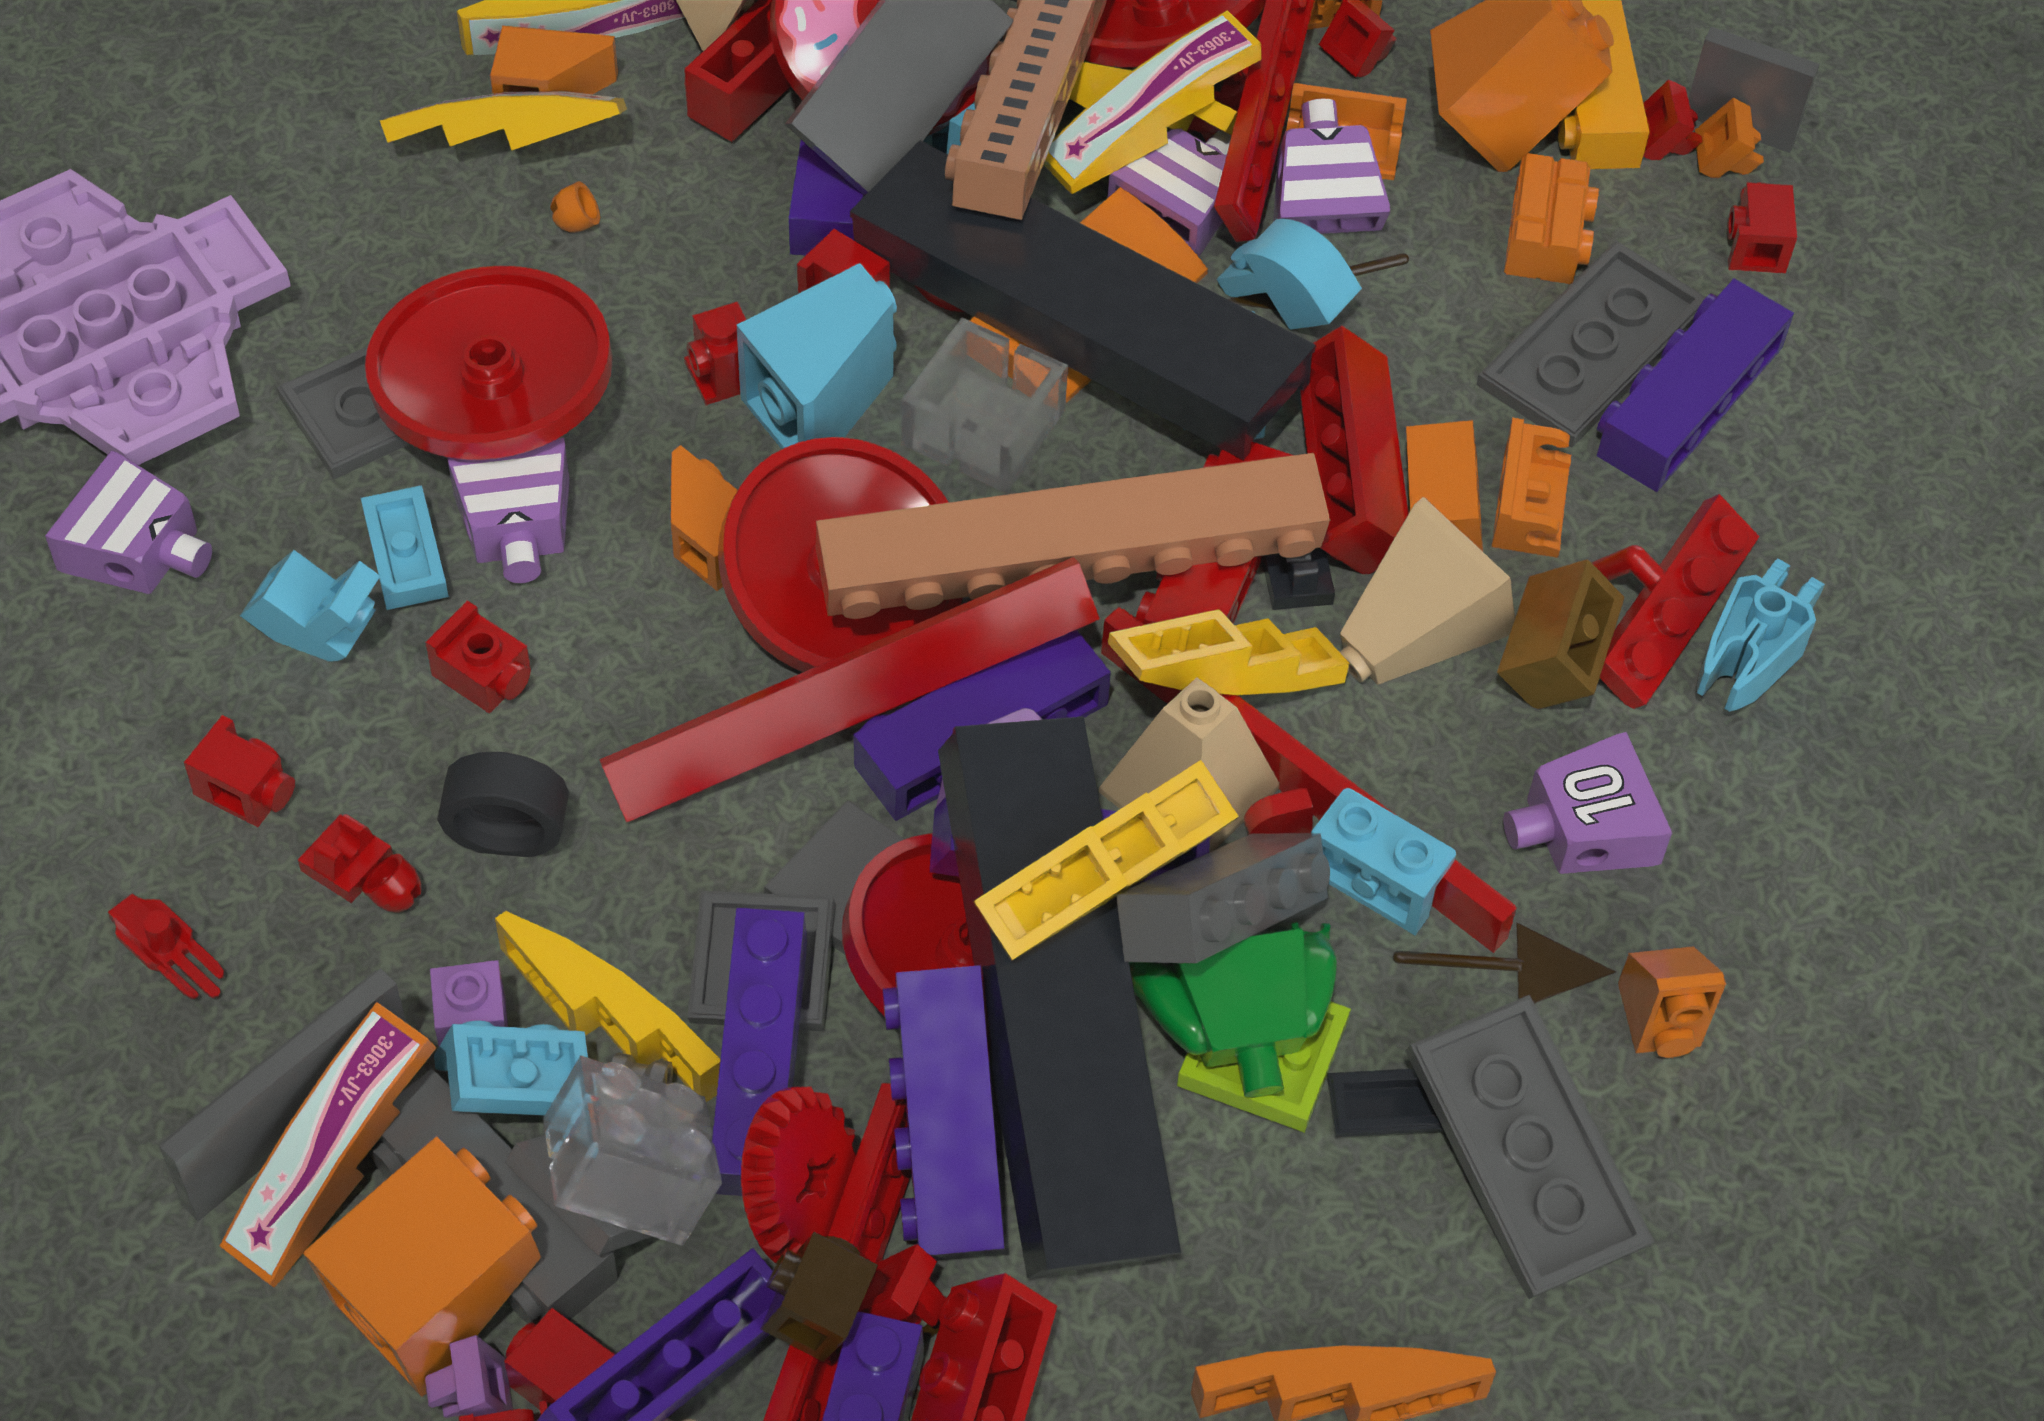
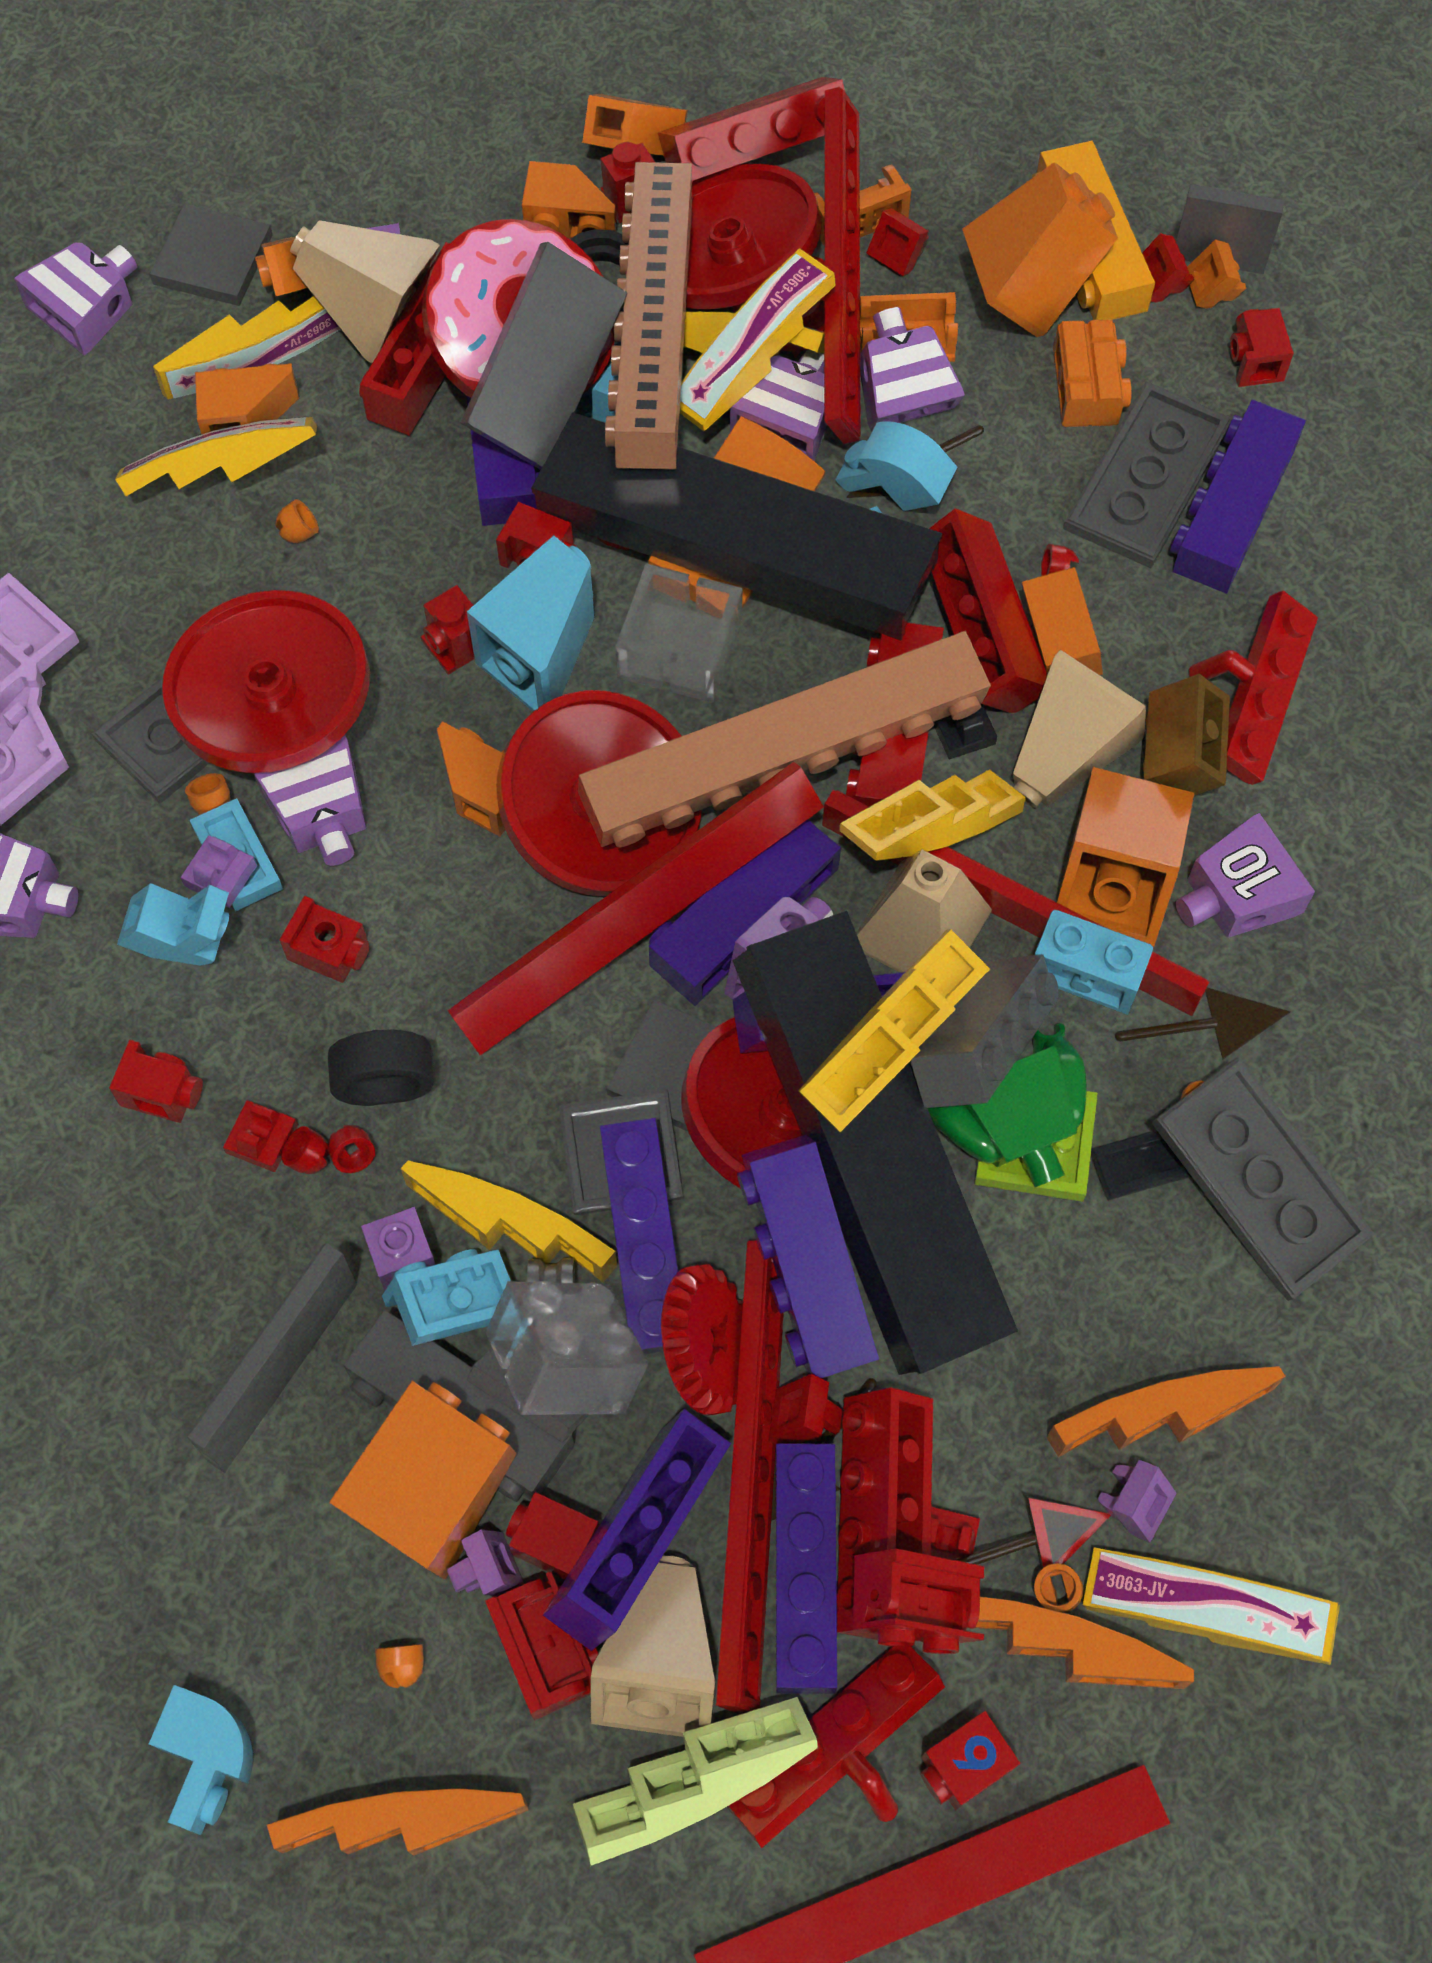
camera: 10 degrees left, 10 degrees up
red piece [108,893,224,999] -> none
slope [219,1002,436,1288] -> none
dark brown brick [760,1232,878,1362] -> none
red tile [1244,788,1313,835] -> none
orange hinge [1491,417,1572,558] -> none
orange slope [1618,946,1726,1058] -> none
medium azure hinge [1697,558,1825,711] -> none
none -> medium lavender tile [180,835,257,908]
none -> orange hinge [185,773,230,815]
none -> red hinge [328,1125,375,1173]
none -> red hinge [1041,544,1079,576]
none -> orange slope [1057,767,1194,947]

